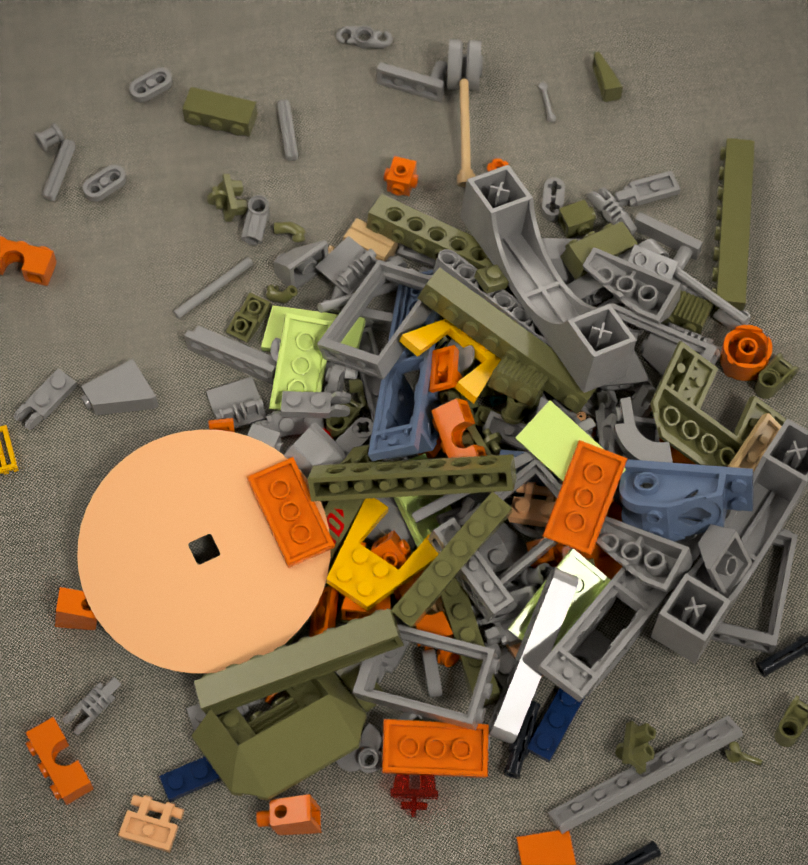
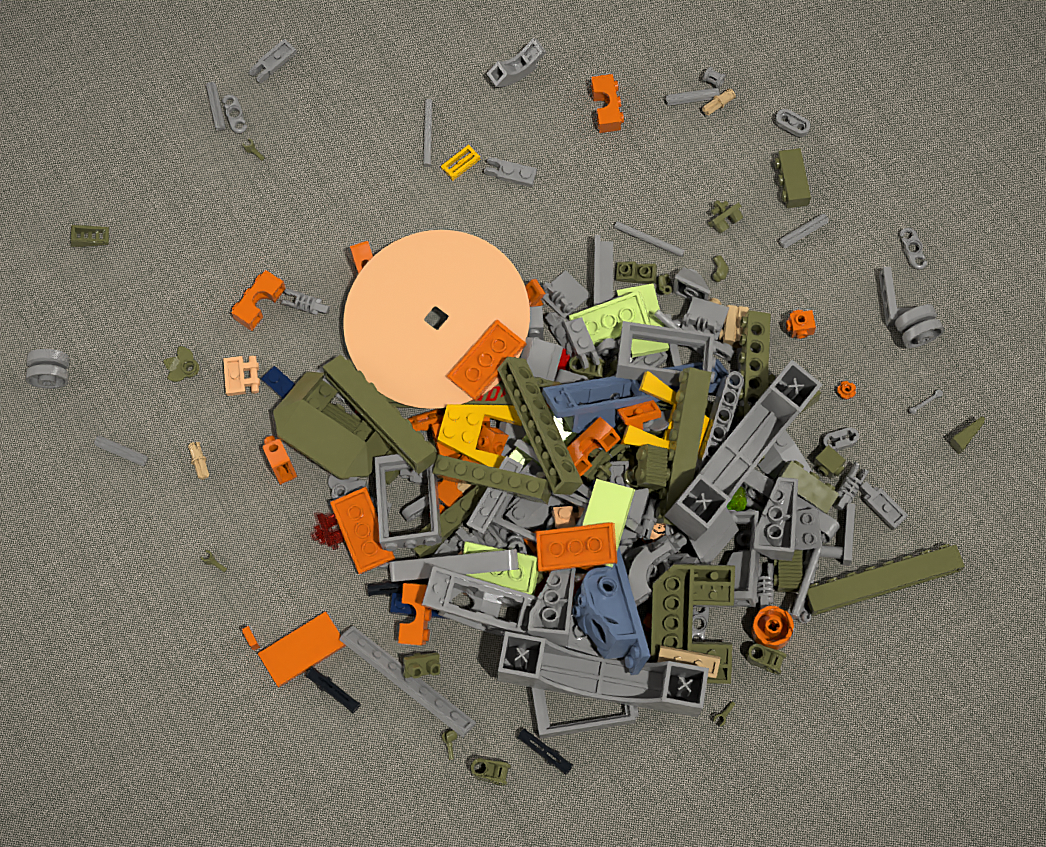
camera: 70 degrees right, 5 degrees up
light grey slope [81,359,159,415] -> none
light grey plate [83,165,126,202] -> none
light grey piece [241,195,270,246] -> none
tan piece [457,78,476,187] -> none
olive plate [474,265,509,294] -> none
light grey slope [698,524,752,598] -> none
none -> orange arch [398,583,432,646]
none -> tan axle [702,88,736,115]

